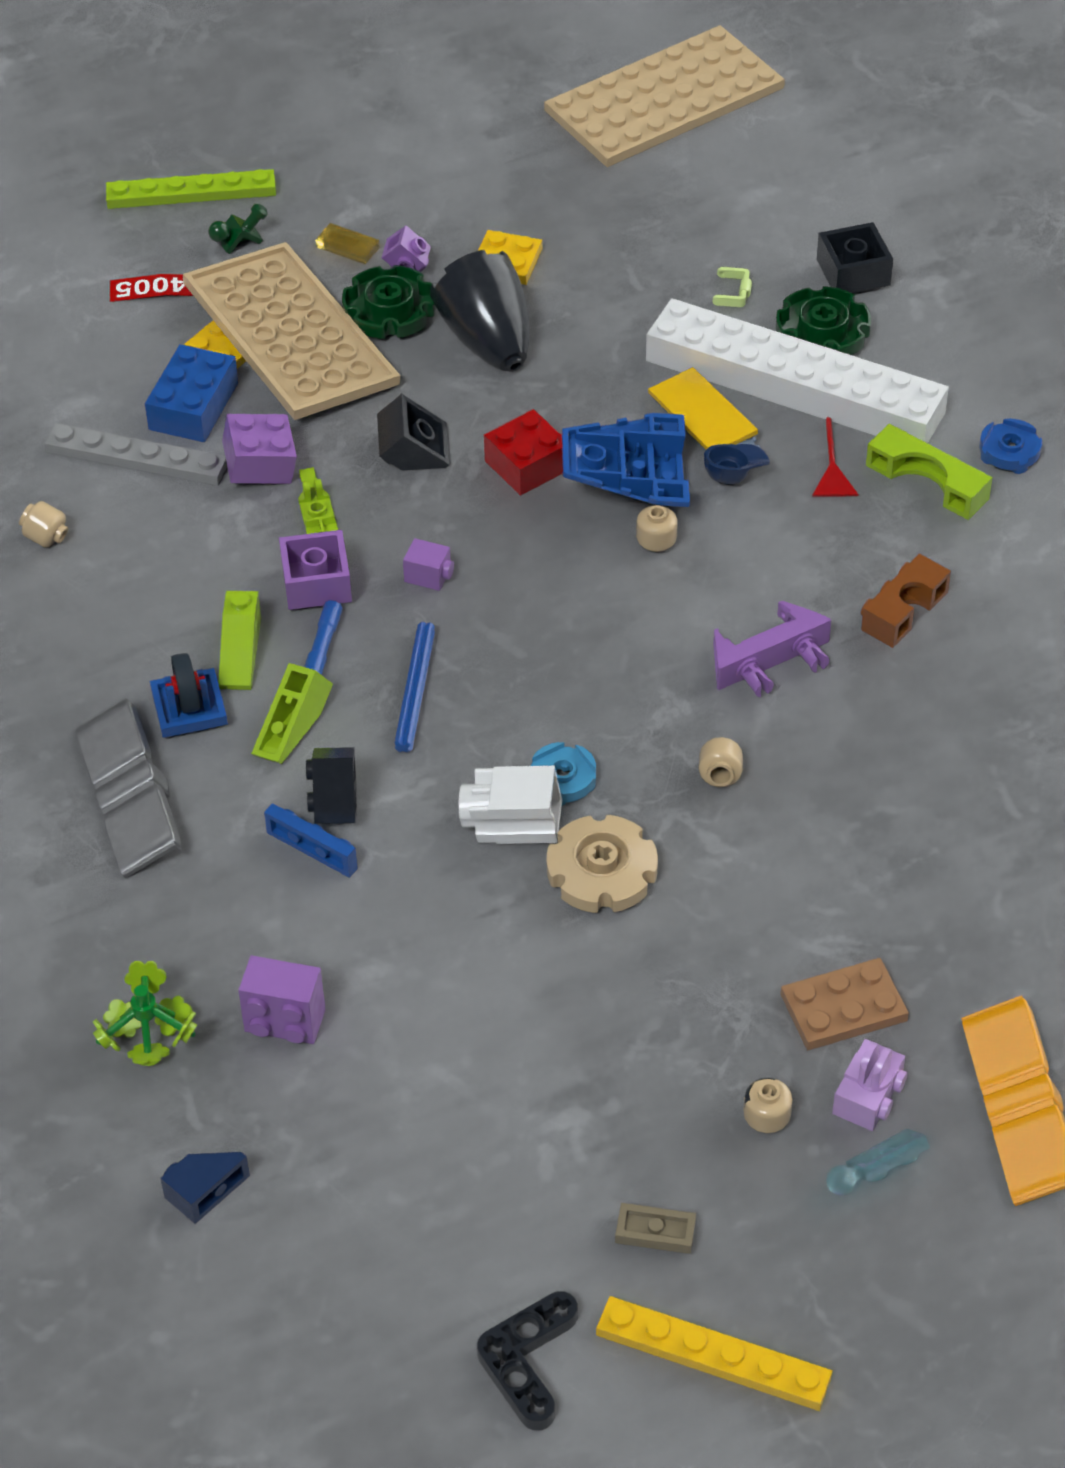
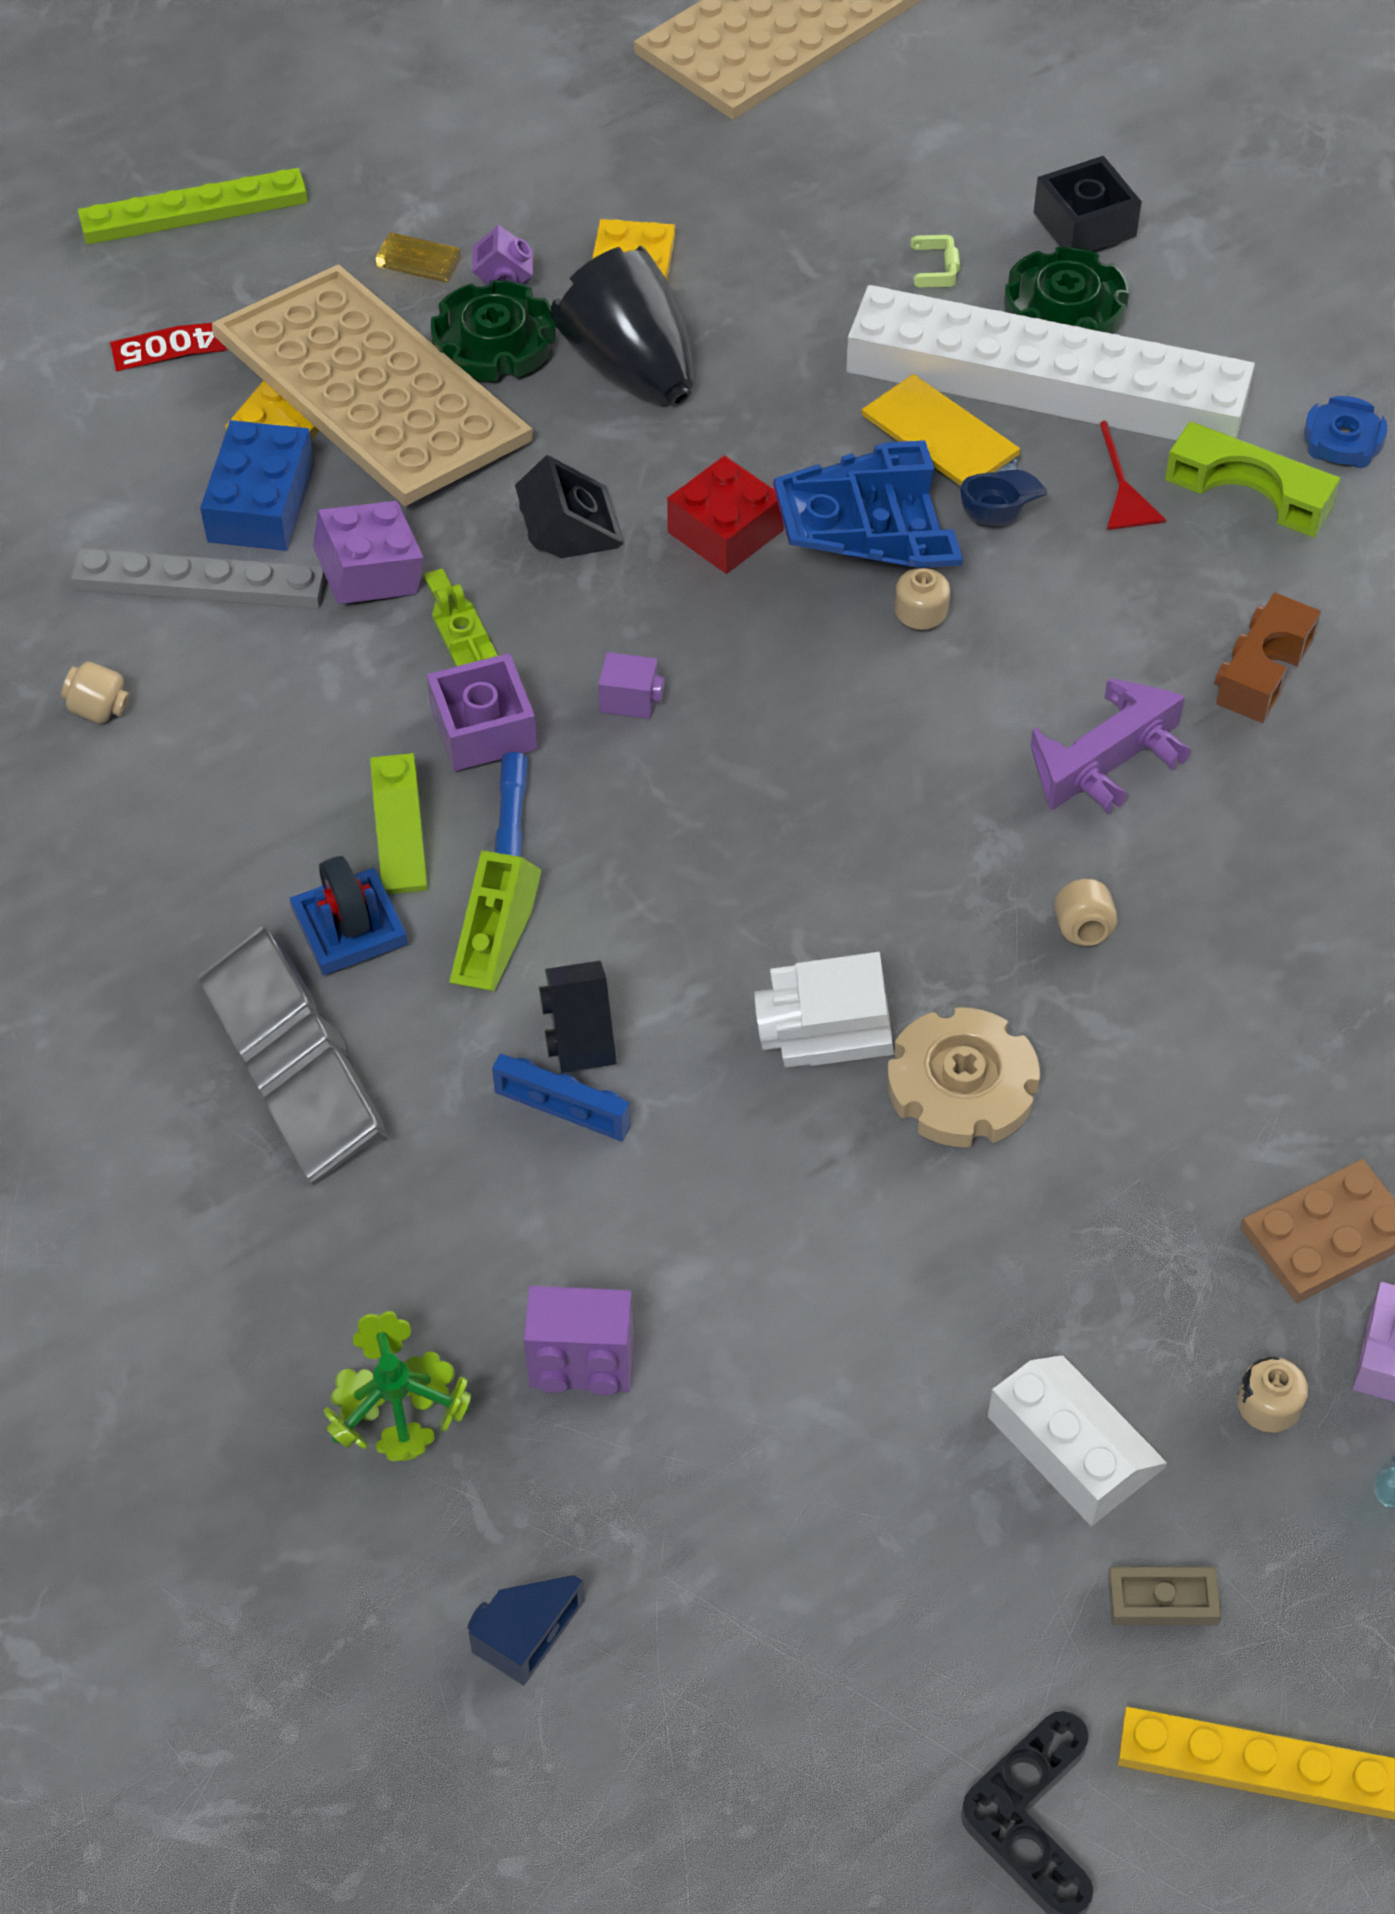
camera: 10 degrees left, 5 degrees up
dark green piece [208,204,268,254] -> none
blue axle [394,622,435,753] -> none
dark azure plate [530,742,596,806] -> none
none -> white slope [987,1355,1167,1527]

